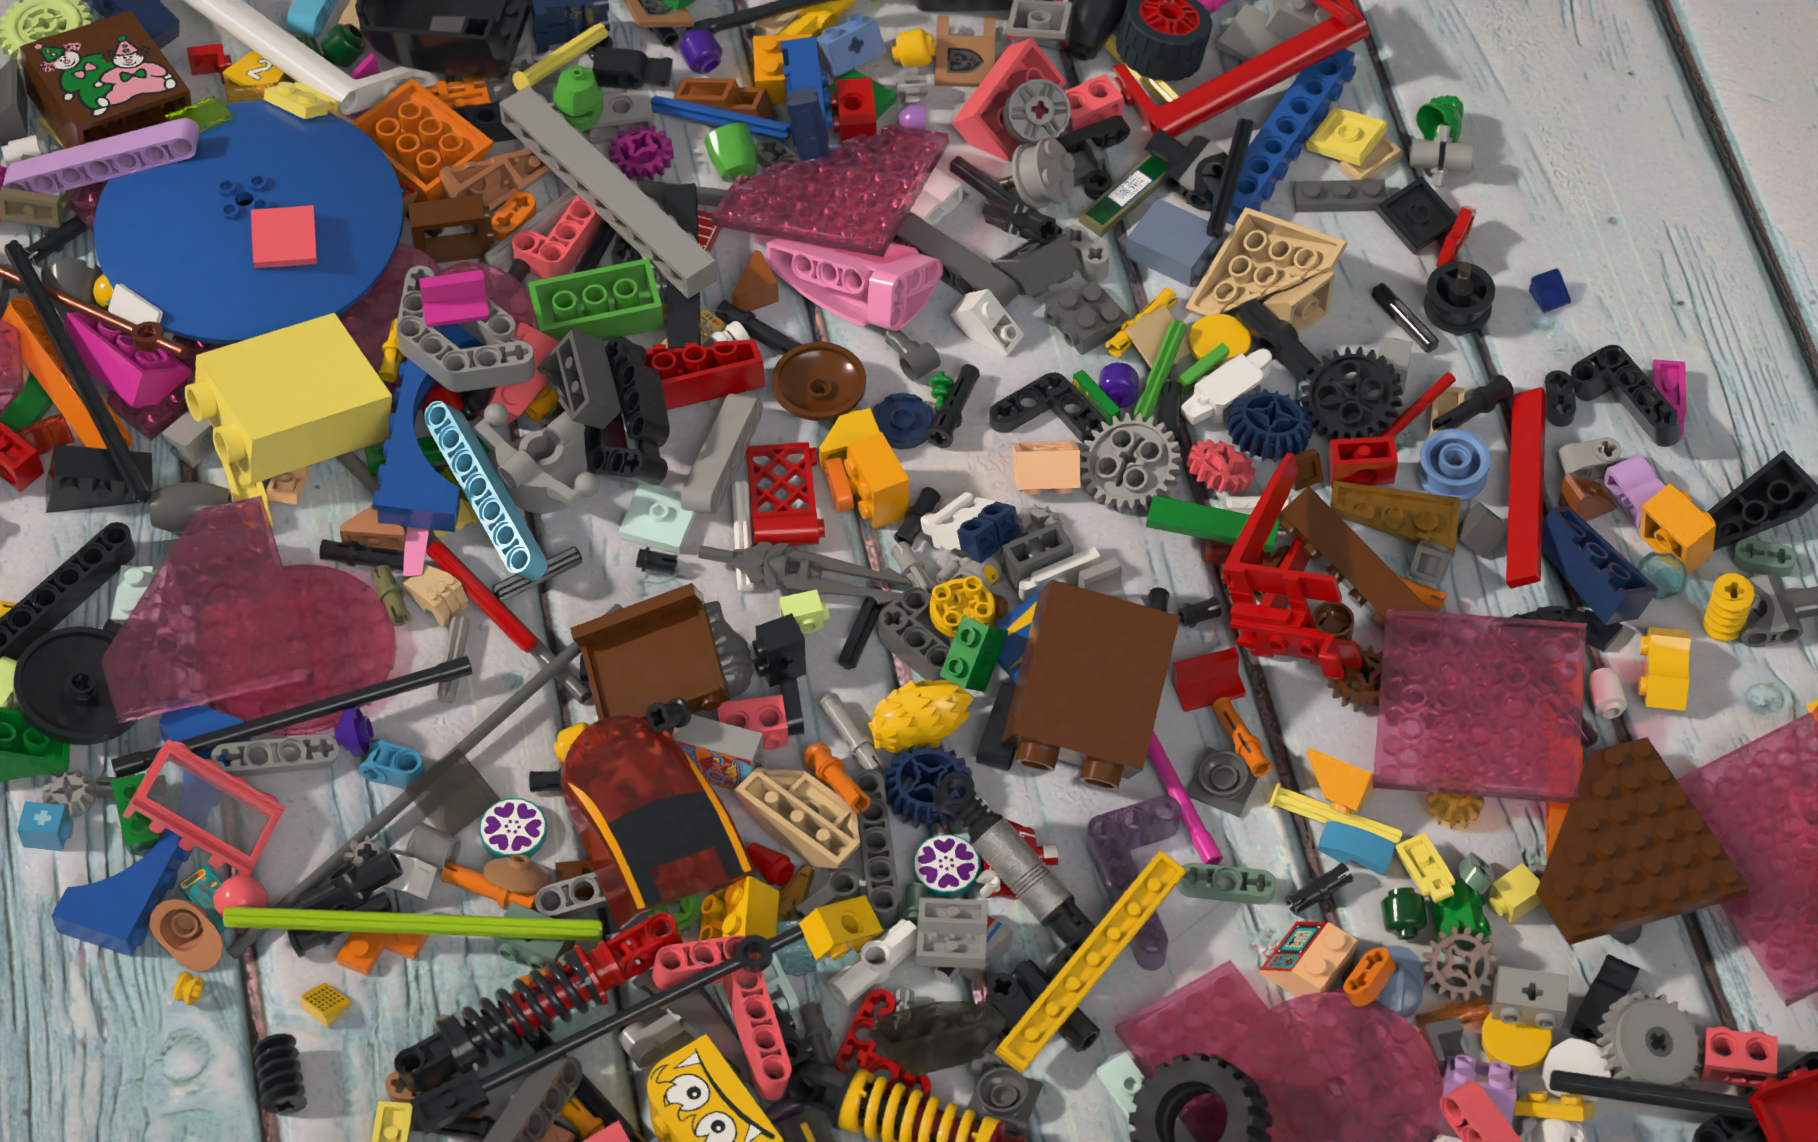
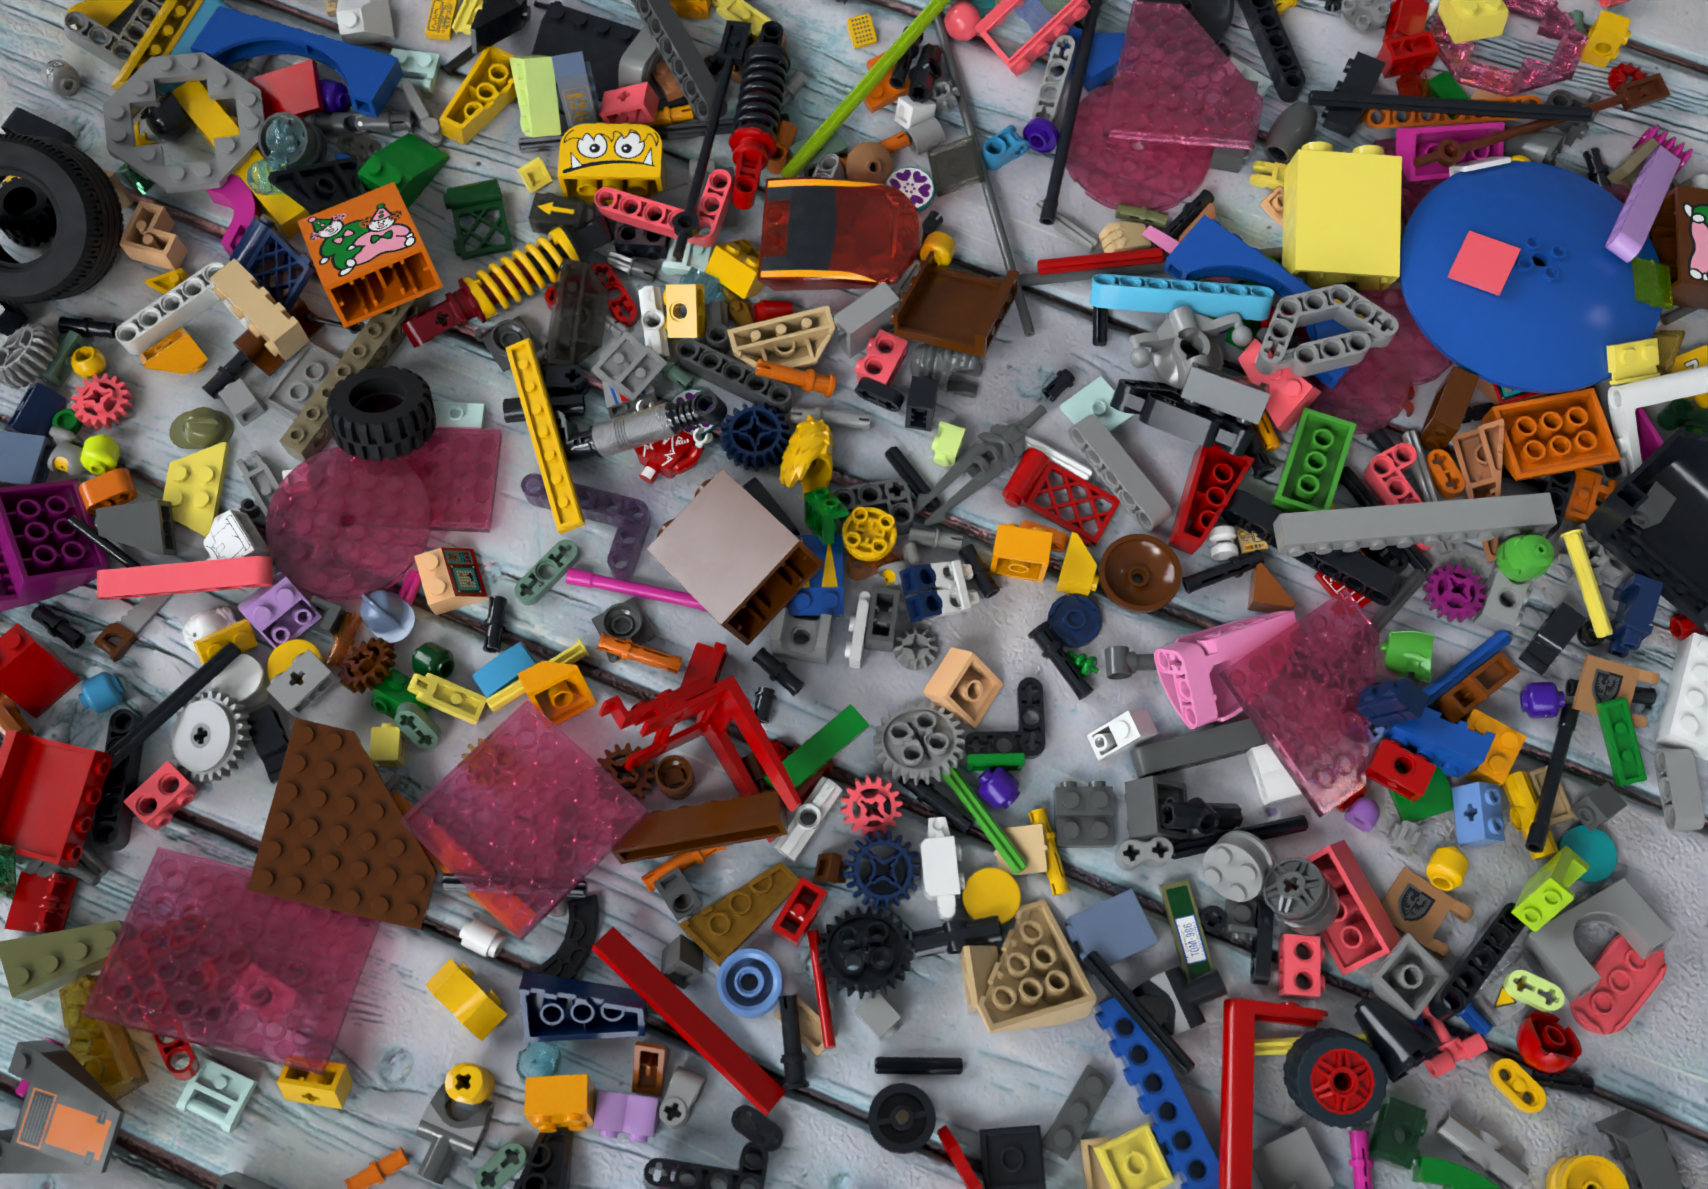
camera: 125 degrees right, 15 degrees up
dark pink panel [419,270,489,327] -> none
black bush [646,697,691,733] -> none
bright green tile [1178,342,1230,395] -> none
orange beam [1343,947,1396,1006] -> none

